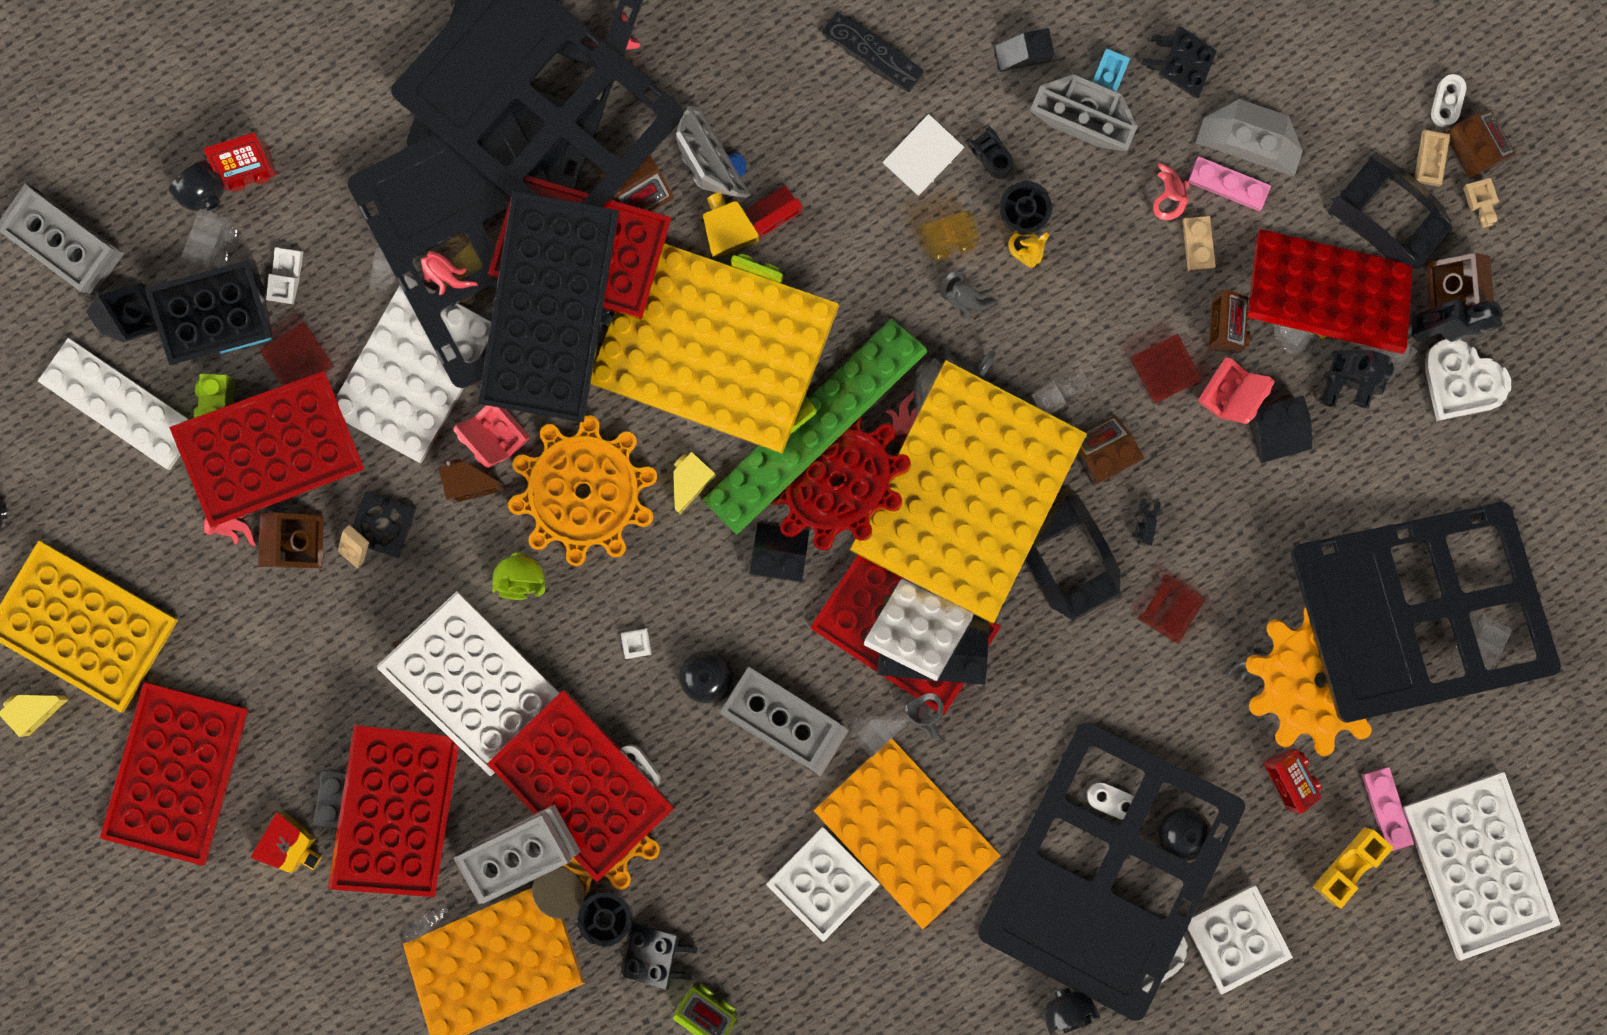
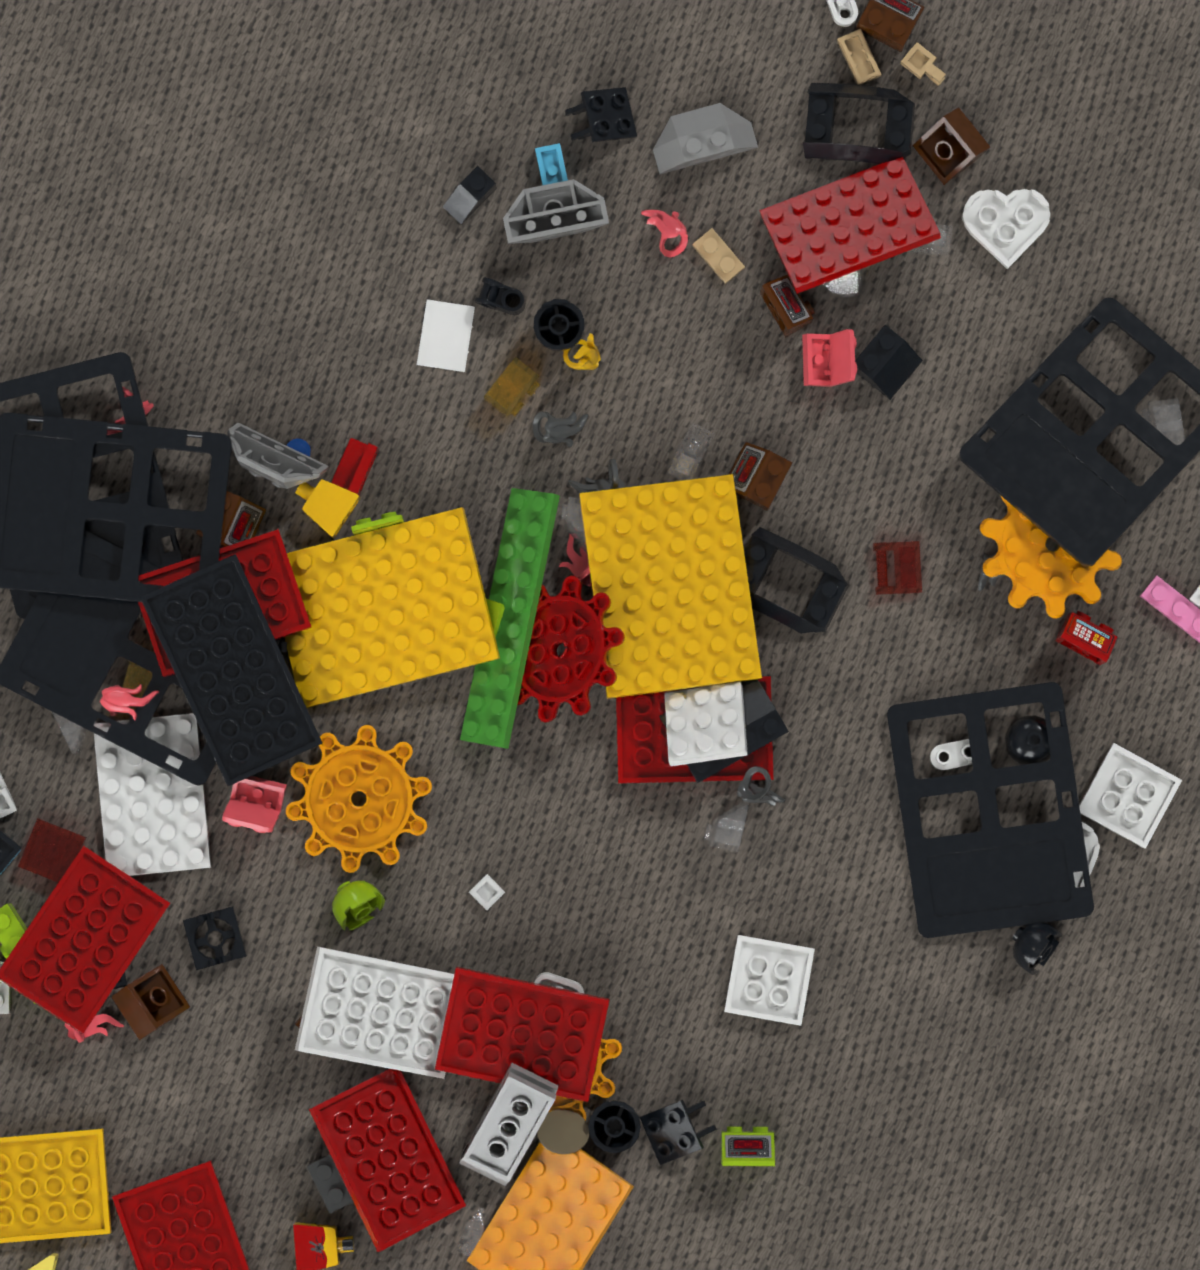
camera: 30 degrees left, 0 degrees up
tan plate [338,525,369,568] -> none
reddish brown slope [439,459,506,503] -> none
light yellow slope [674,452,716,514] -> none
black cylinder [679,651,732,703] -> none
light grey hinge [719,667,849,777] -> none
black slope [749,523,810,583] -> none
light orange plate [813,738,1000,929] -> none
black slope [822,12,924,93] -> none
clear red plate [1130,334,1202,405] -> none
black plate [1135,498,1161,547] -> none
bright pink plate [1188,157,1271,212] -> none
yellow arch [1312,827,1394,909] -> none
black piece [1320,350,1394,409] -> none
black plate [1411,298,1503,342] -> none

